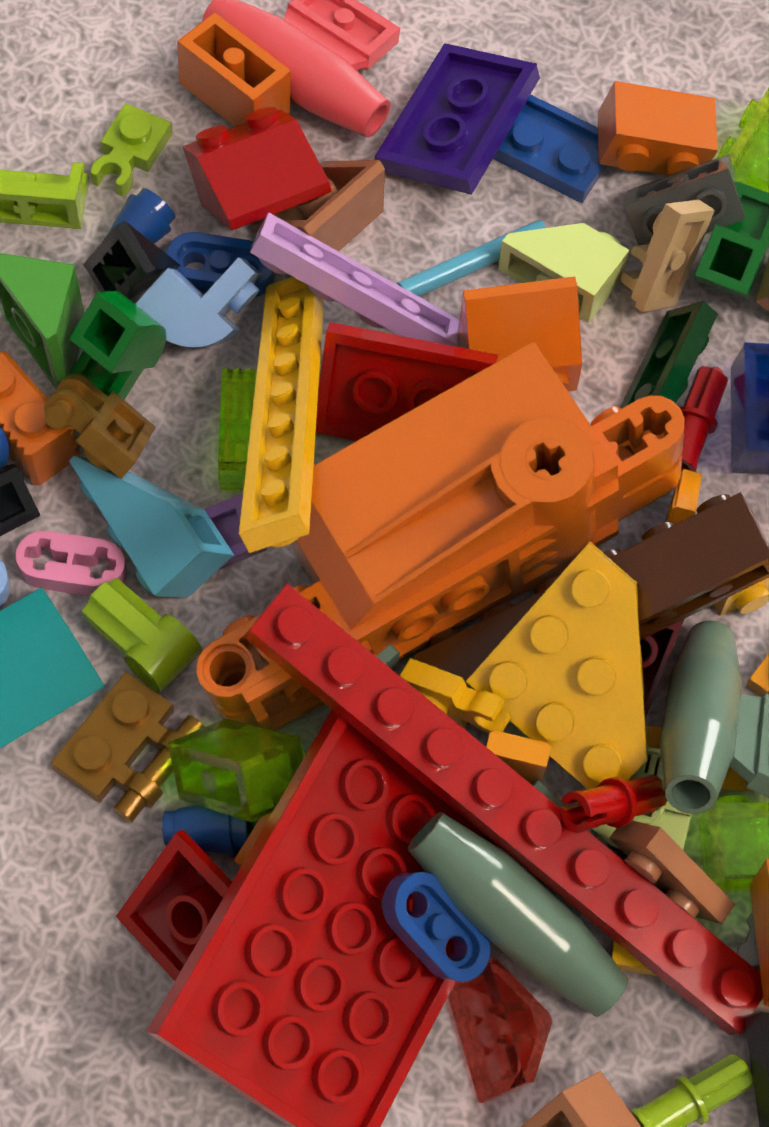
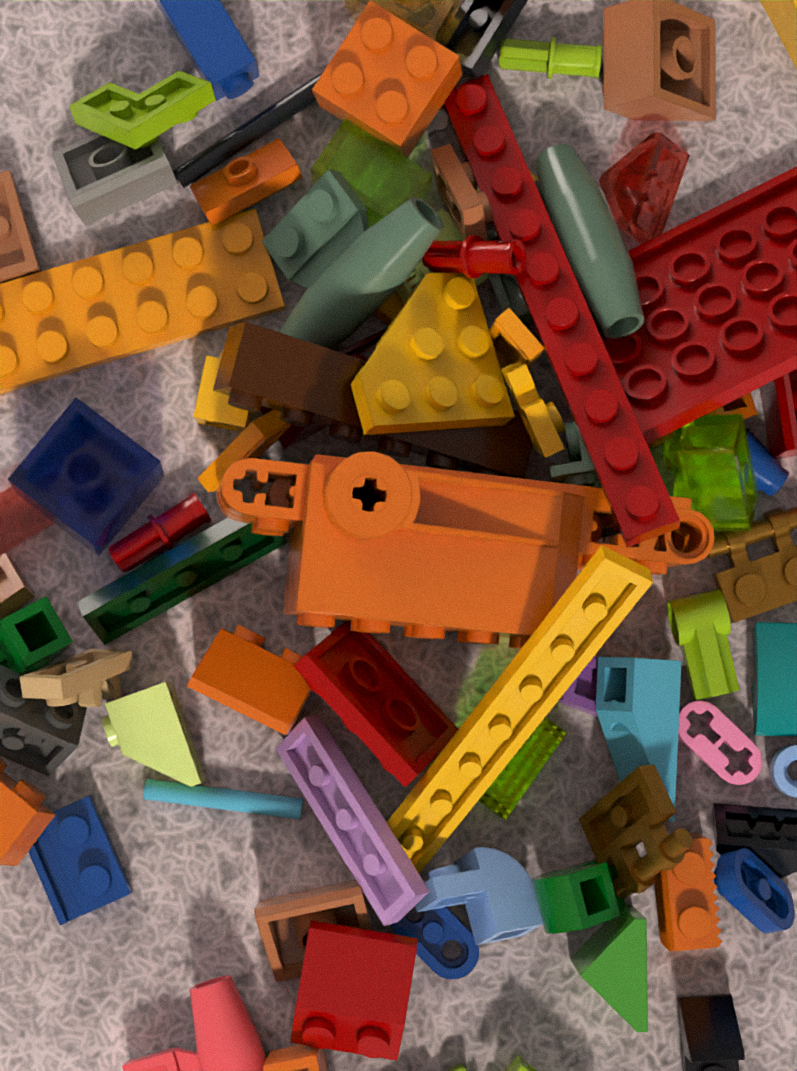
camera: 145 degrees left, 20 degrees up
black slope [83,221,181,300] -> none
blue cone [104,188,176,244] -> none
dark purple plate [374,43,540,195] -> none
blue plate [382,872,490,982] -> none

